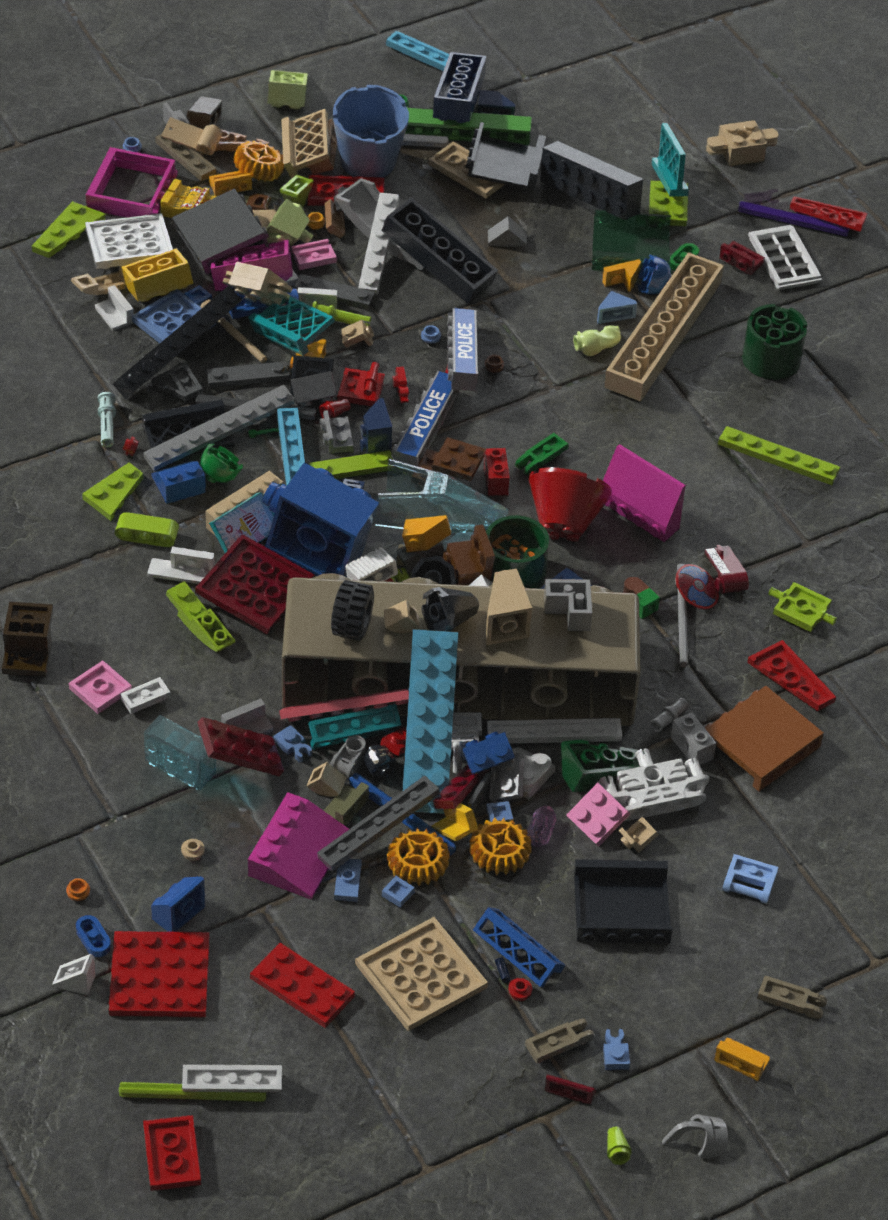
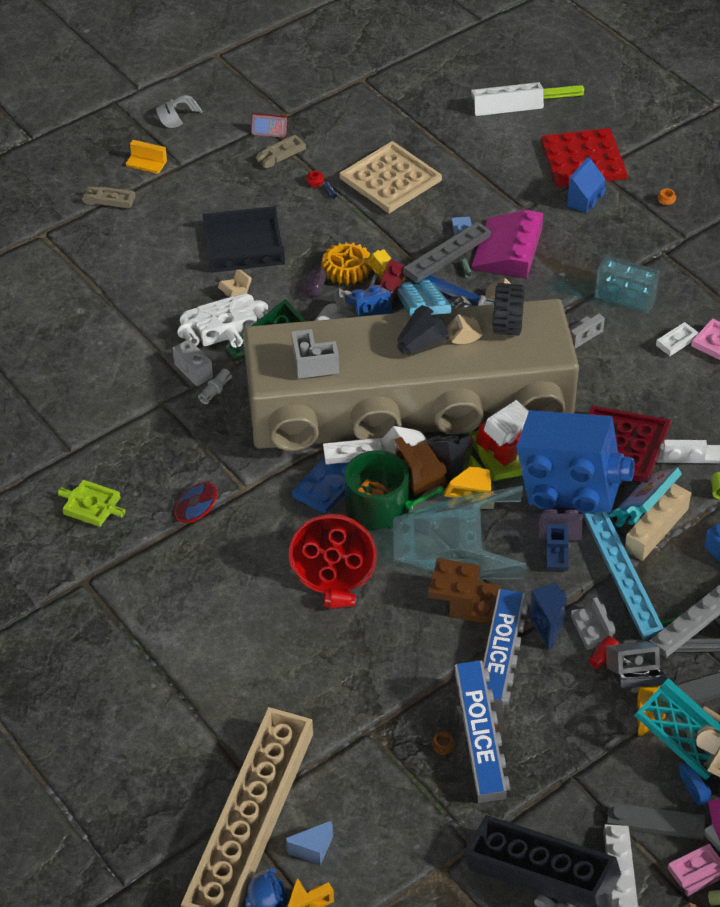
camera: 175 degrees right, 0 degrees up
white slope [52,954,96,995] -> none
blue plate [76,915,111,957] -> none
red plate [143,1115,201,1191] -> none
lime slope [166,581,235,652] -> none
tan plate [181,839,205,861] -> none
dark red plate [197,717,284,776] -> none
green cylinder [200,443,243,483] -> none
red plate [250,943,355,1028] -> none
white plate [297,287,337,309] -> none
lime plate [309,450,395,479] -> none
lime pin [310,301,371,326] -> none
olive panel [323,782,369,826] -> none
red plate [337,362,385,406] -> none
tan bracket [342,320,374,348] -> none
medium blue plate [382,876,415,907] -> none
light orange gear [387,827,450,886] -> none
red plate [392,367,409,403] -> none
medium blue plate [421,325,441,344] -> none
blue fence [473,907,566,987] -> none
red brick [484,448,510,496] -> none
tan slope [485,569,532,646] -> none
medium blue plate [486,801,513,822] -> none
green hinge [514,433,569,476] -> none
bright pink plate [567,783,630,847] -> none
yellowish green animal [573,325,621,356] -> none
dark pink slope [603,444,686,542] -> none
medium blue plate [603,1029,630,1070] -> none
lime cone [607,1127,632,1165] -> none
green leg [623,577,660,619] -> none
light grey bar [675,564,688,667] -> none
dark red door [705,545,749,594] -> none
dark orange panel [705,686,824,791] -> none
lime plate [718,426,840,485] -> none
light blue plate [722,854,778,904] -> none
dark green brick [742,304,807,380] -> none
red wing [747,640,836,711] -> none

